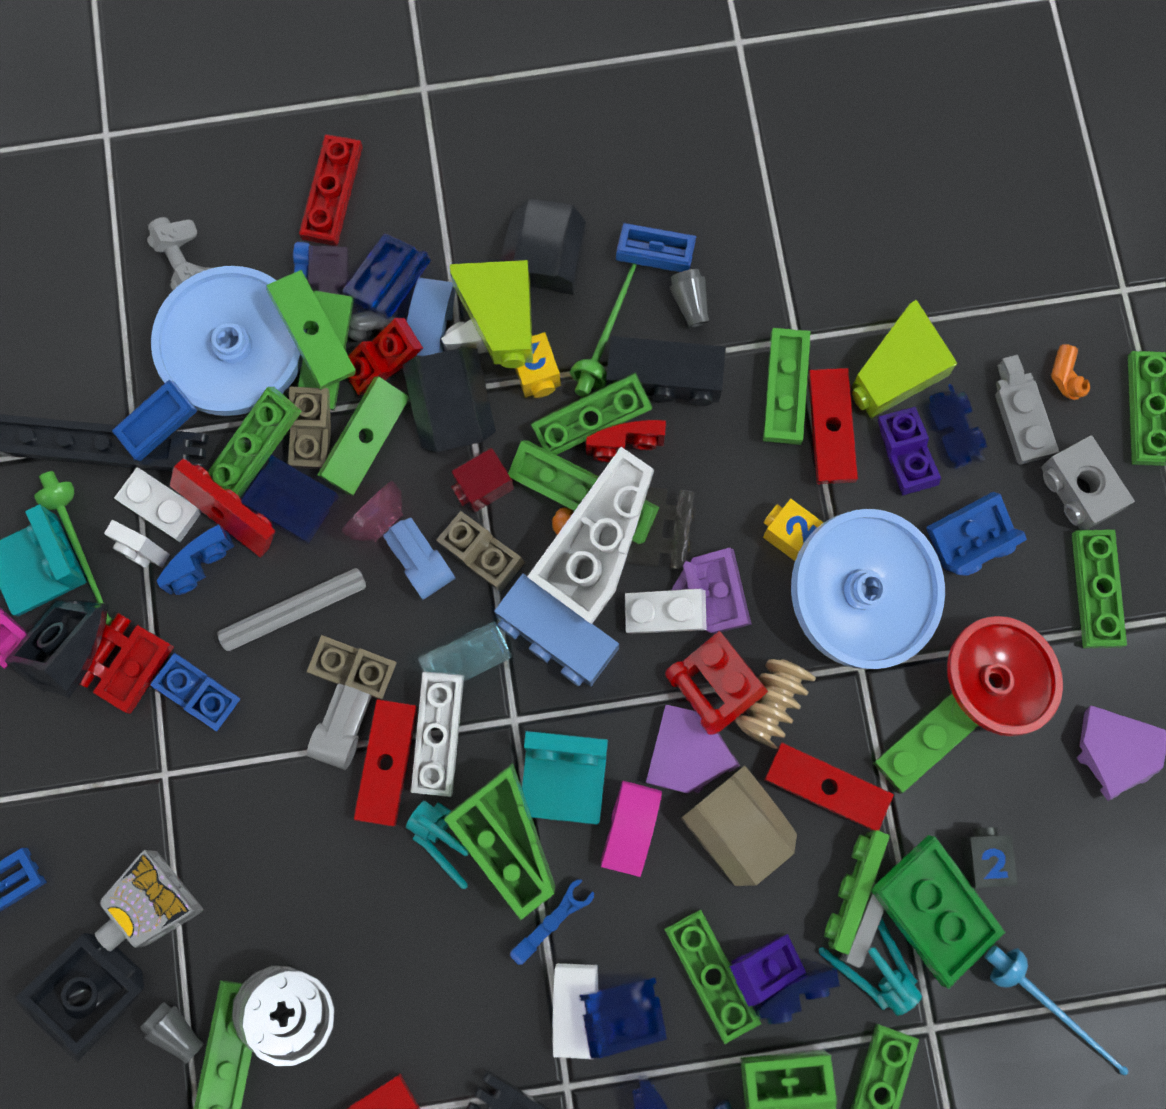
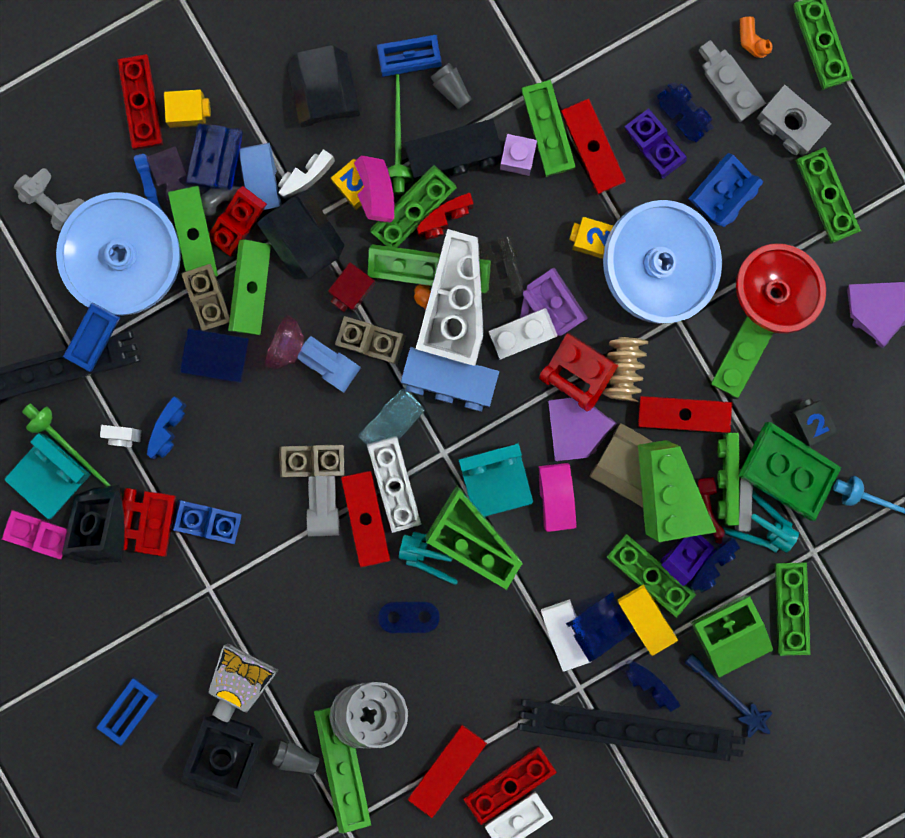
camera: 25 degrees left, 10 degrees up
white plate [114,467,202,542] -> none
red tile [170,458,275,558] -> none
bright green tile [208,387,302,498] -> none
light grey axle [217,568,366,651] -> none
bright green tile [266,270,356,390] -> none
lime slope [450,260,533,368] -> none
blue piece [510,880,594,965] -> none
lime slope [852,300,957,418] -> none
none -> yellow brick [164,89,211,128]
none -> dark pink slope [354,155,394,223]
none -> clear blue plate [378,601,440,633]
none -> lavender brick [500,134,537,176]
none -> yellow slope [618,584,678,656]
none -> bright green wedge [638,440,716,542]
none -> dark red piece [698,477,725,544]

